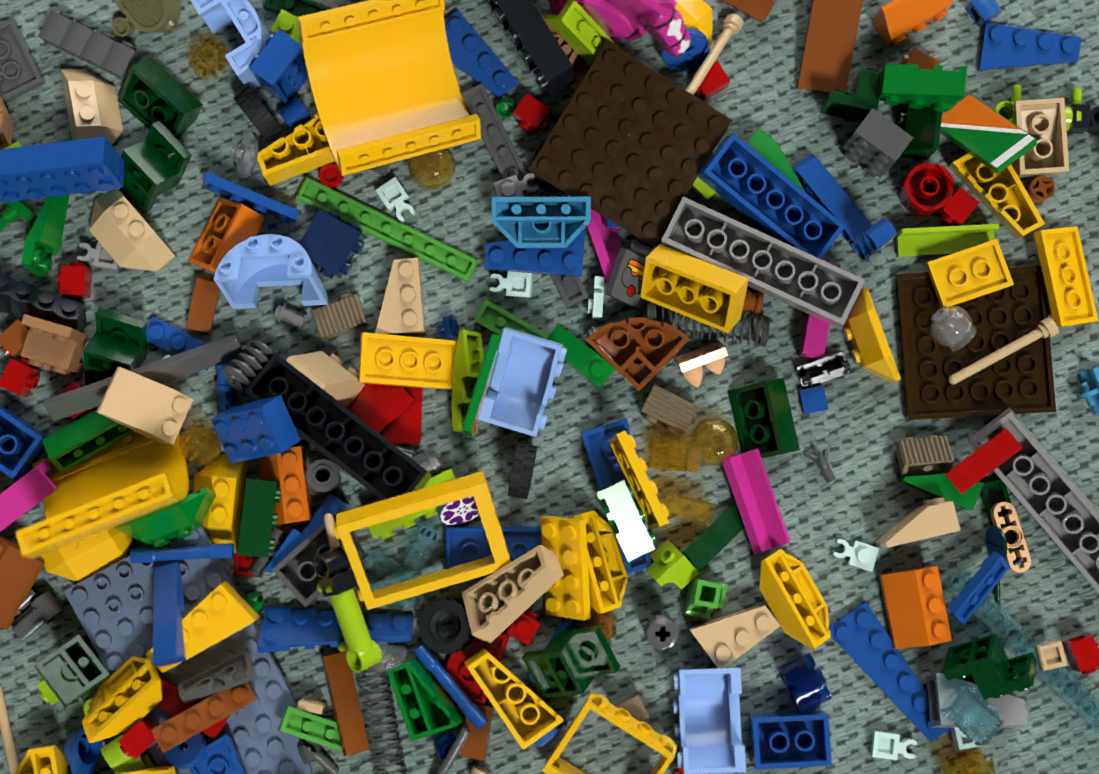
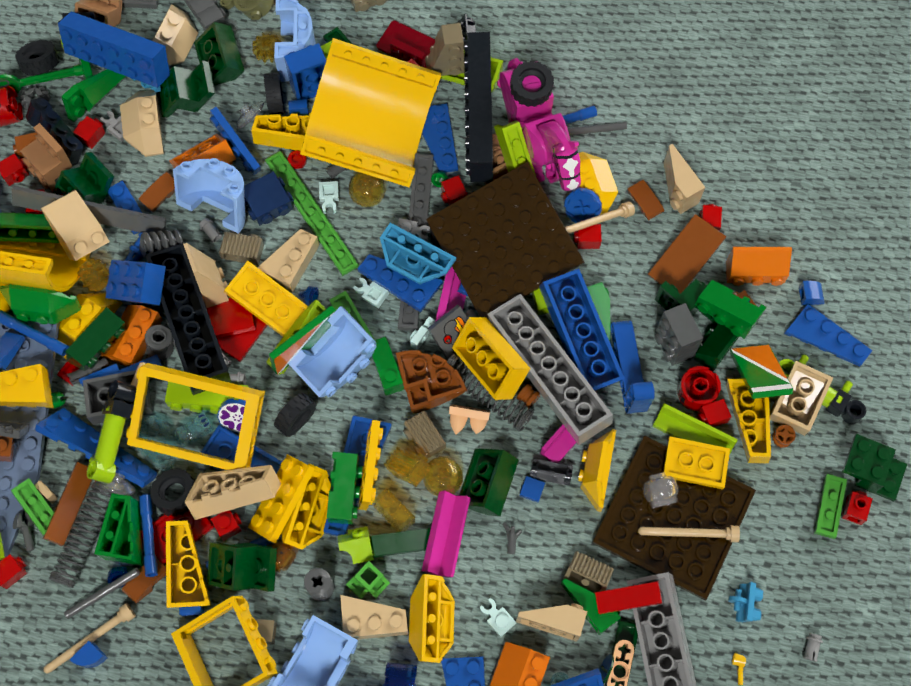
camera: 25 degrees right, 15 degrees down
yellow plate [1034,226,1098,328] -> none

